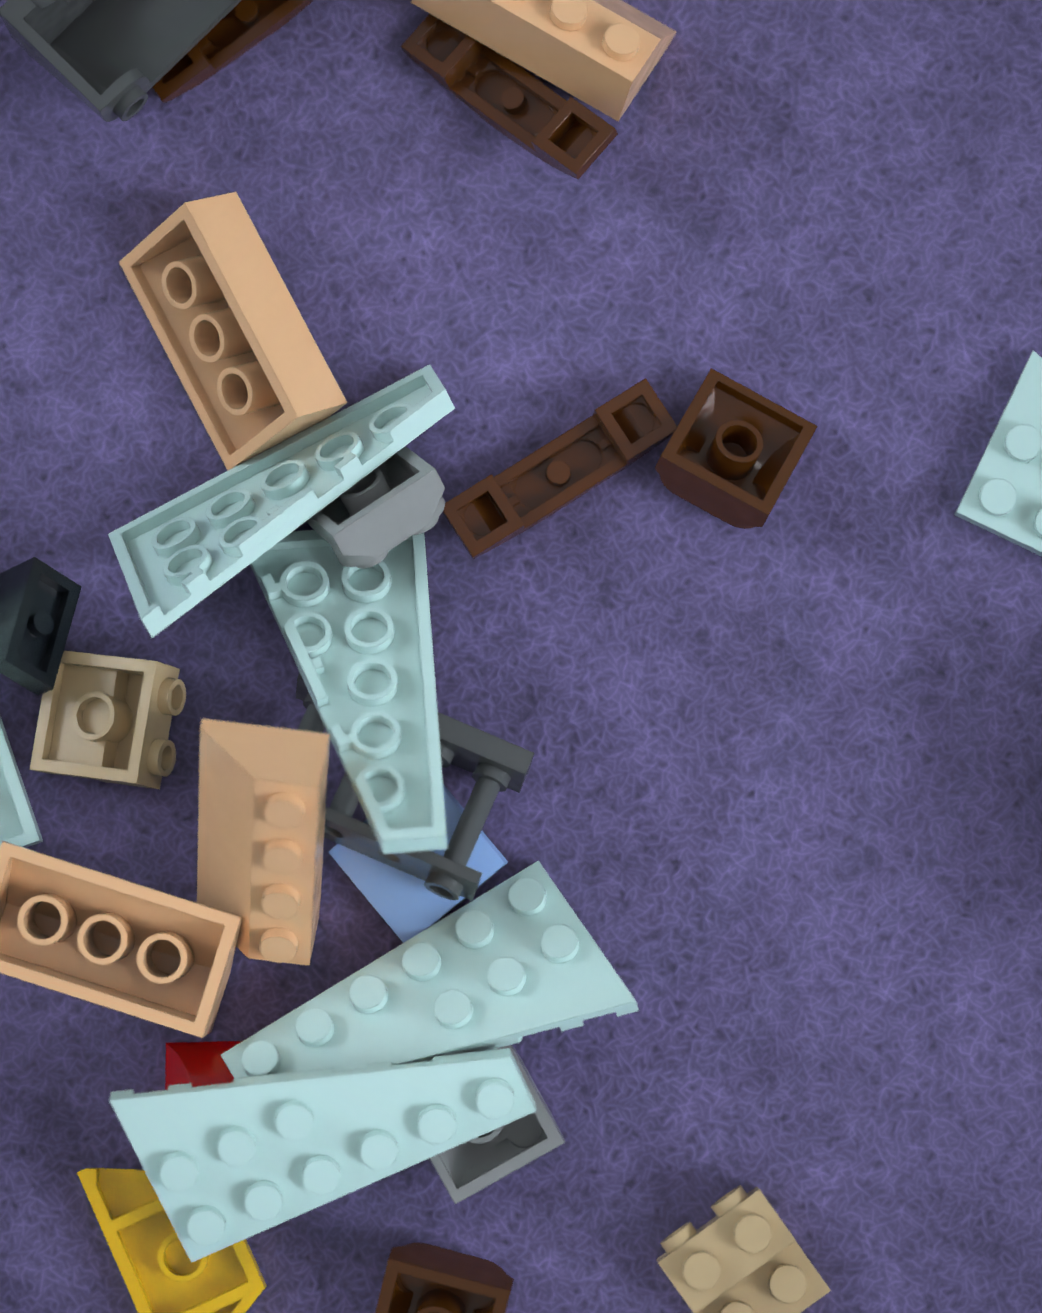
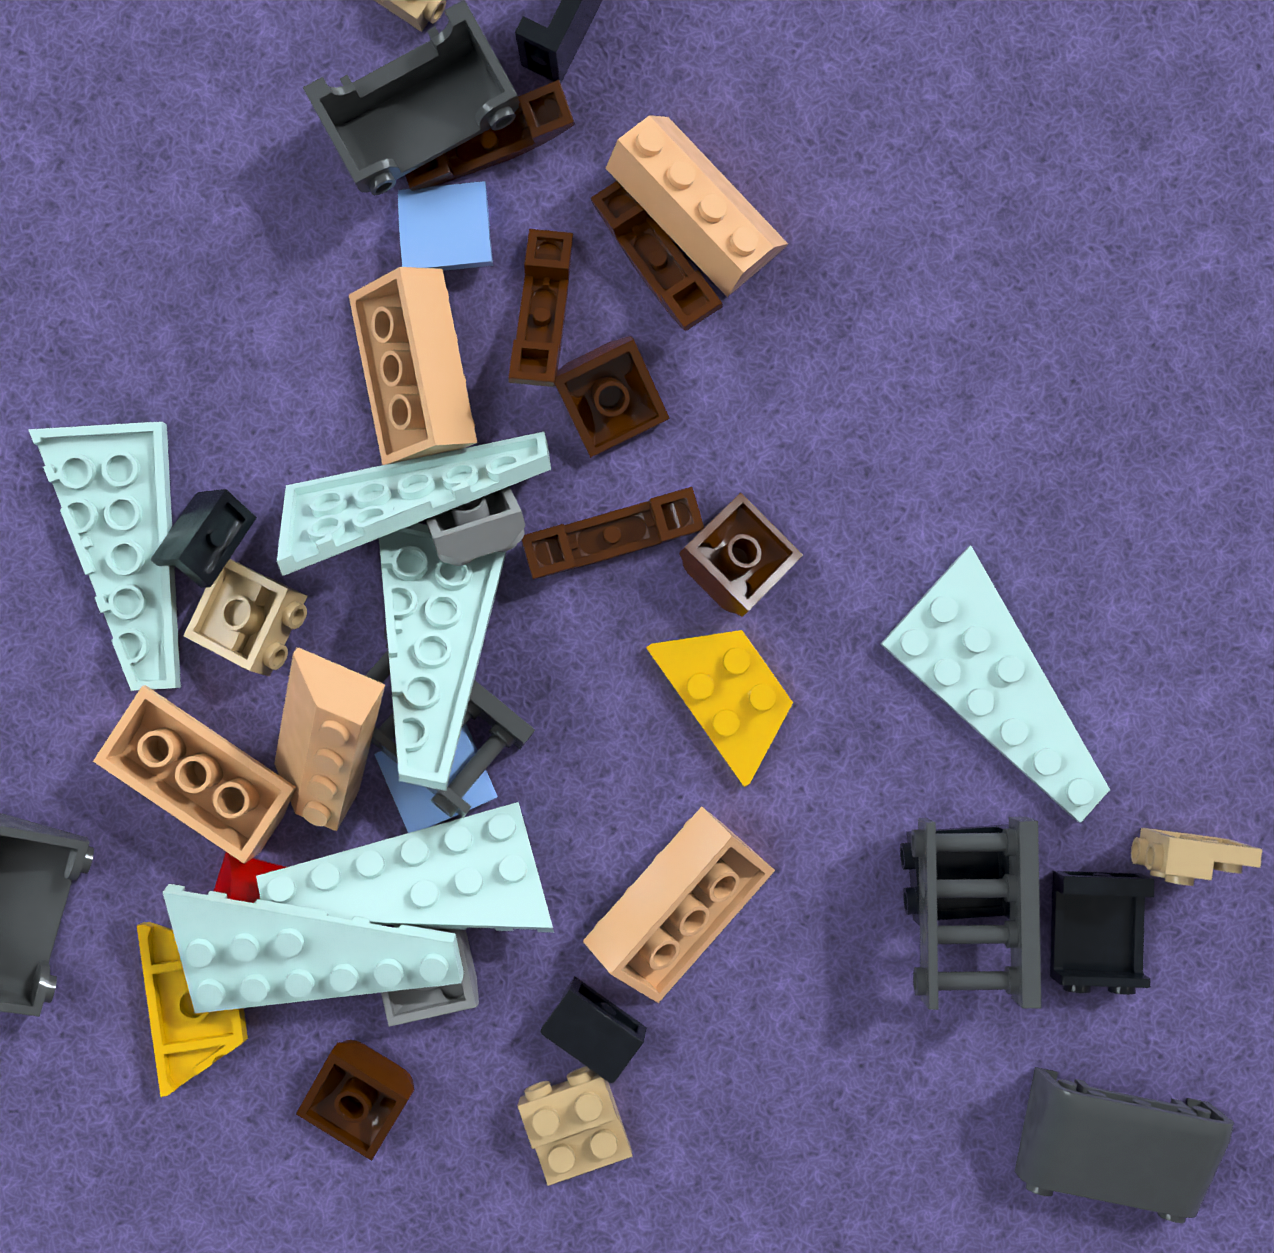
camera: 15 degrees right, 5 degrees up
none -> light blue slope [398,181,493,271]
none -> reddish brown slope [508,229,573,387]
none -> black panel [540,976,647,1083]
none -> reddish brown slope [555,336,670,458]
none -> light nougat slope [583,806,775,1003]
none -> yellow wing [646,630,793,787]

